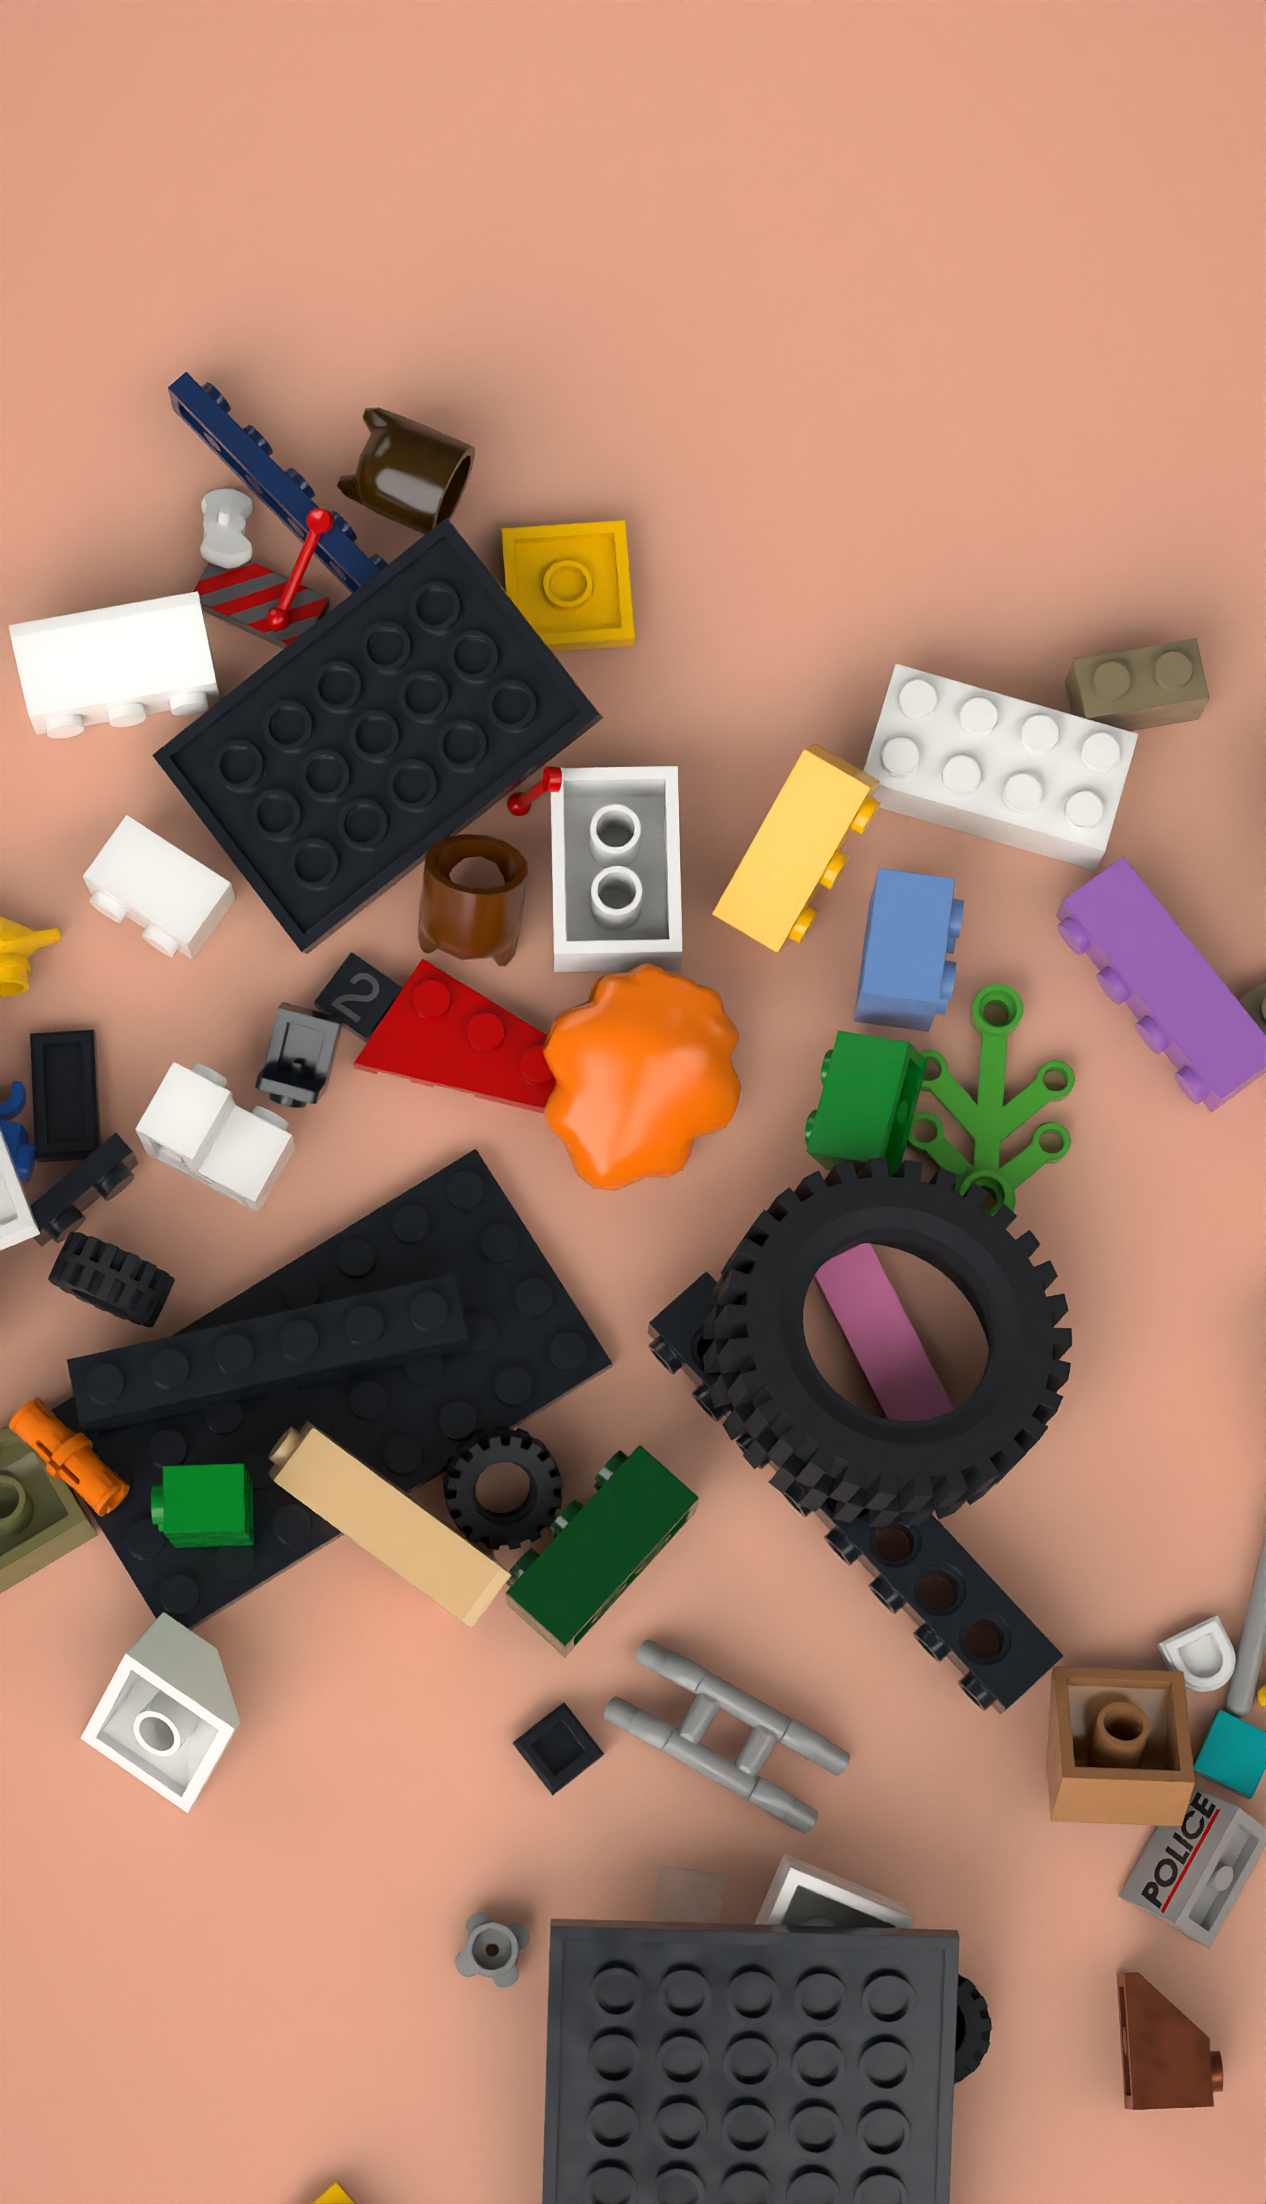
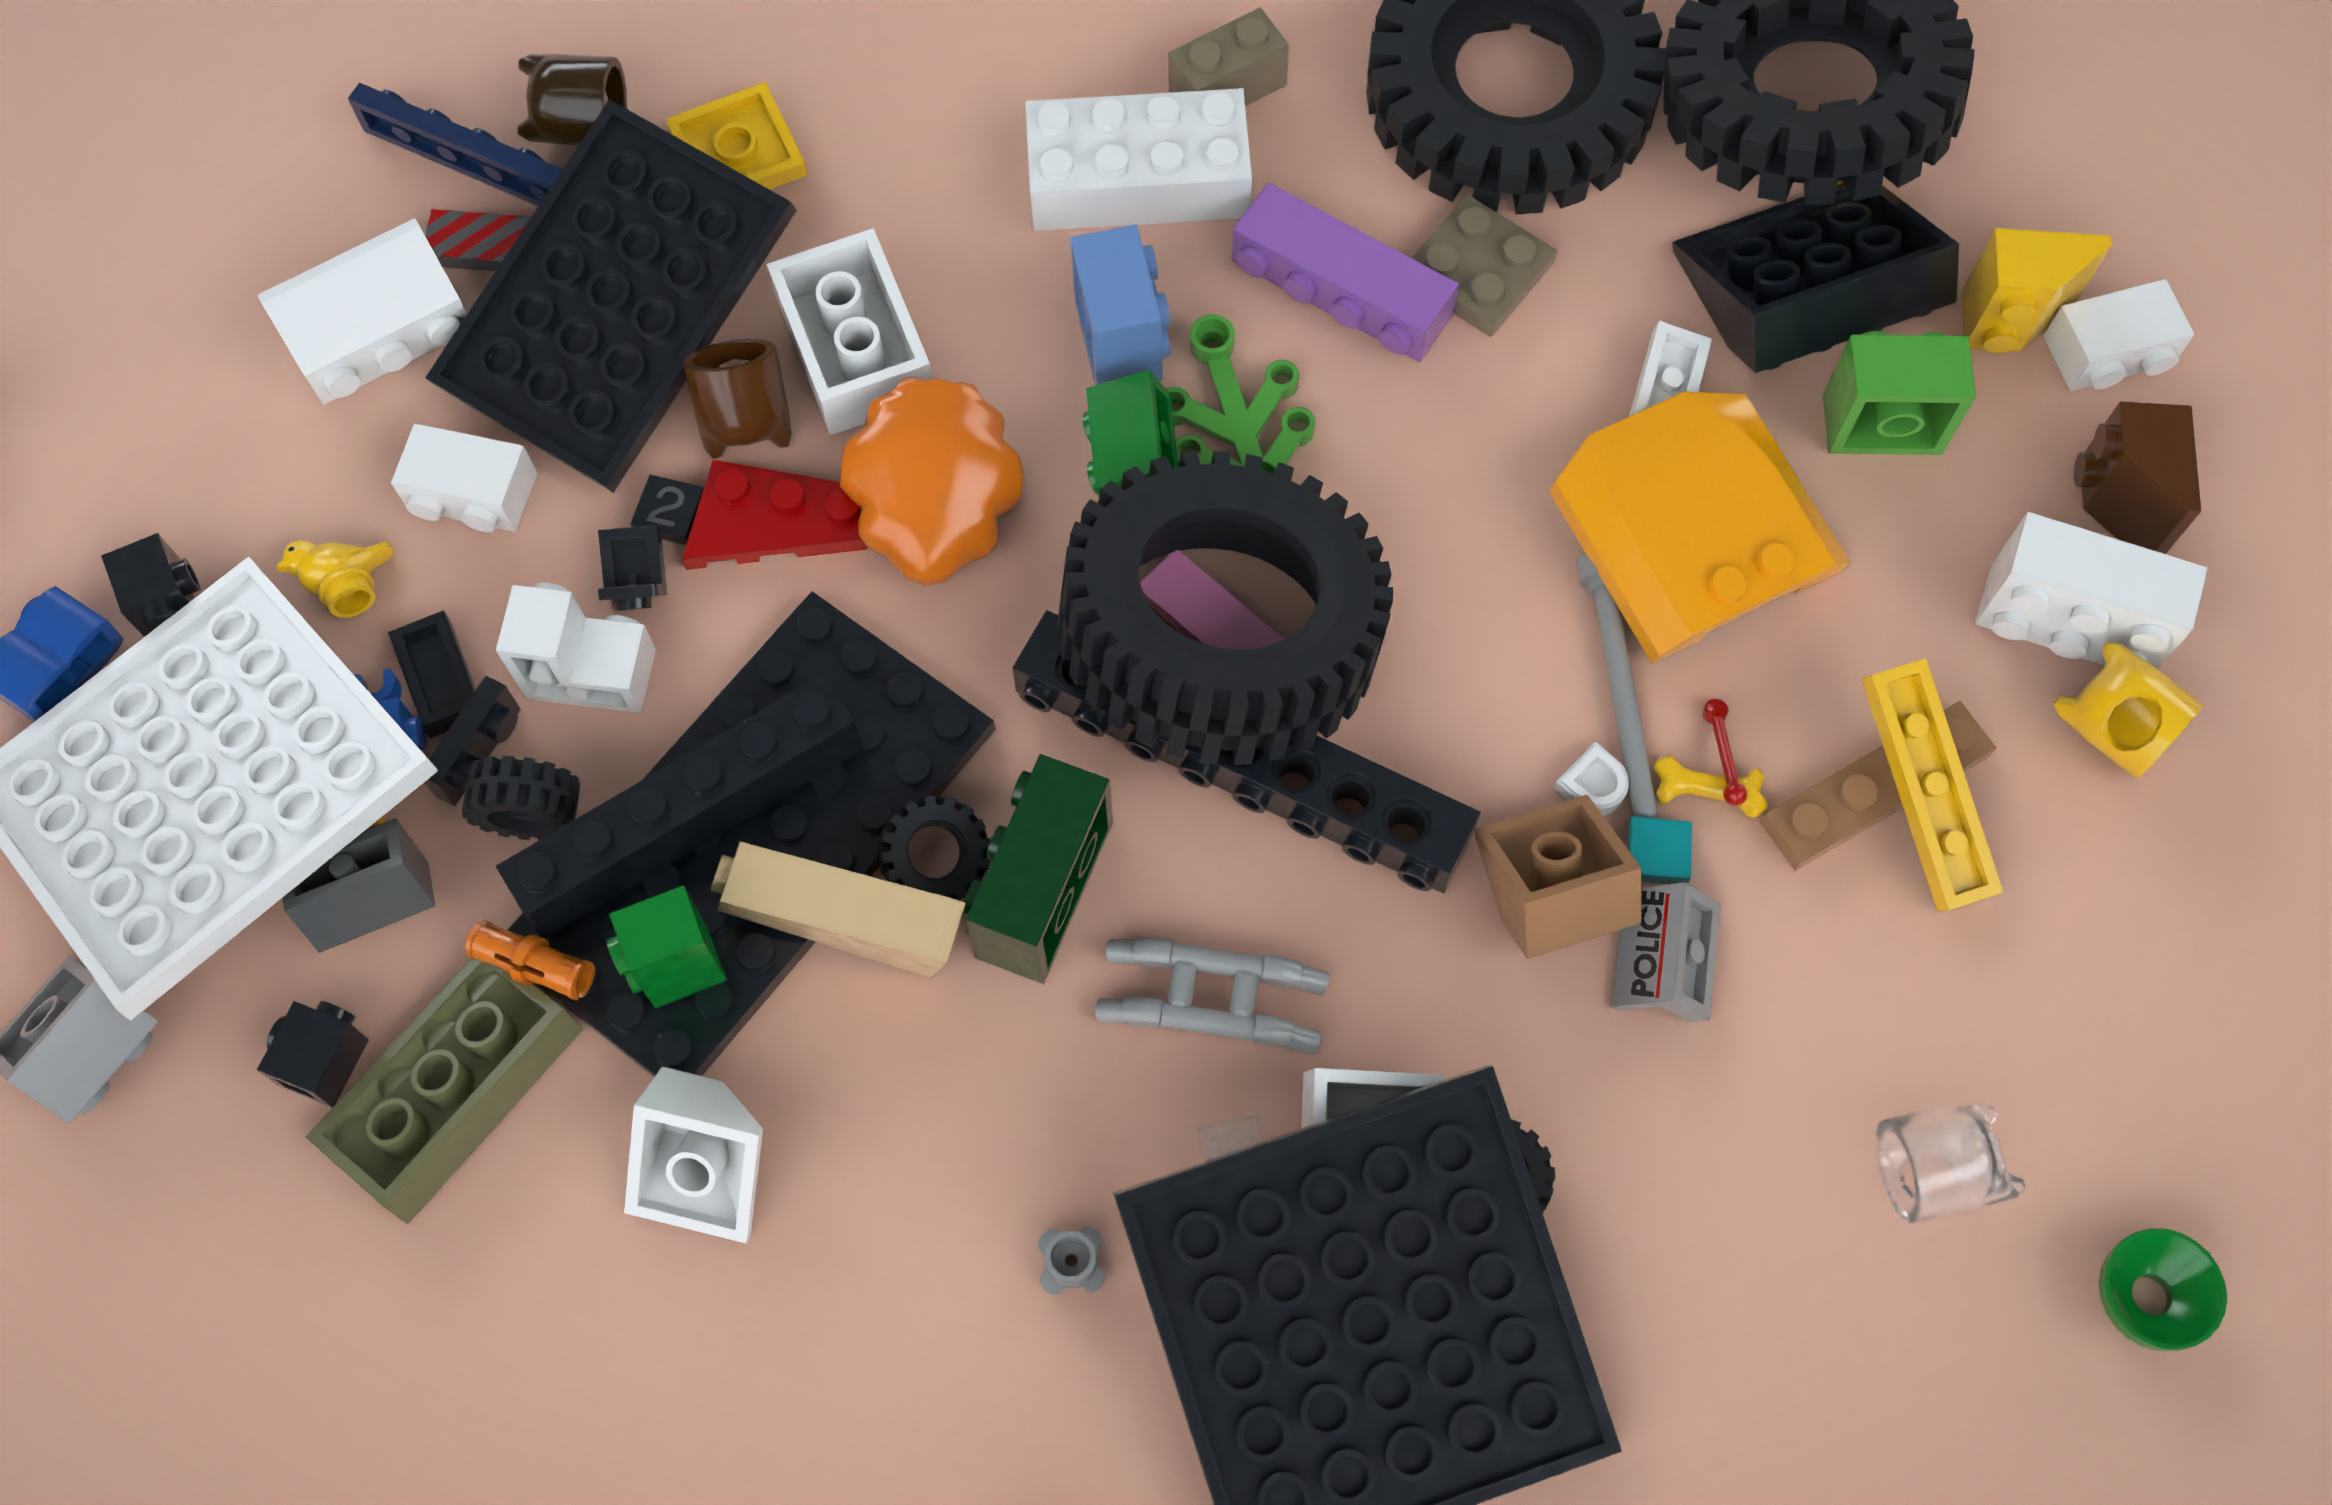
camera: 15 degrees left, 10 degrees down
white piece [200,488,253,569] -> none
red hinge [266,508,334,631] -> none
red hinge [507,766,562,817] -> none
black tile [512,1702,604,1796] -> none
yellow brick [712,743,881,953] -> none
copper slope [1116,1972,1223,2110] -> none

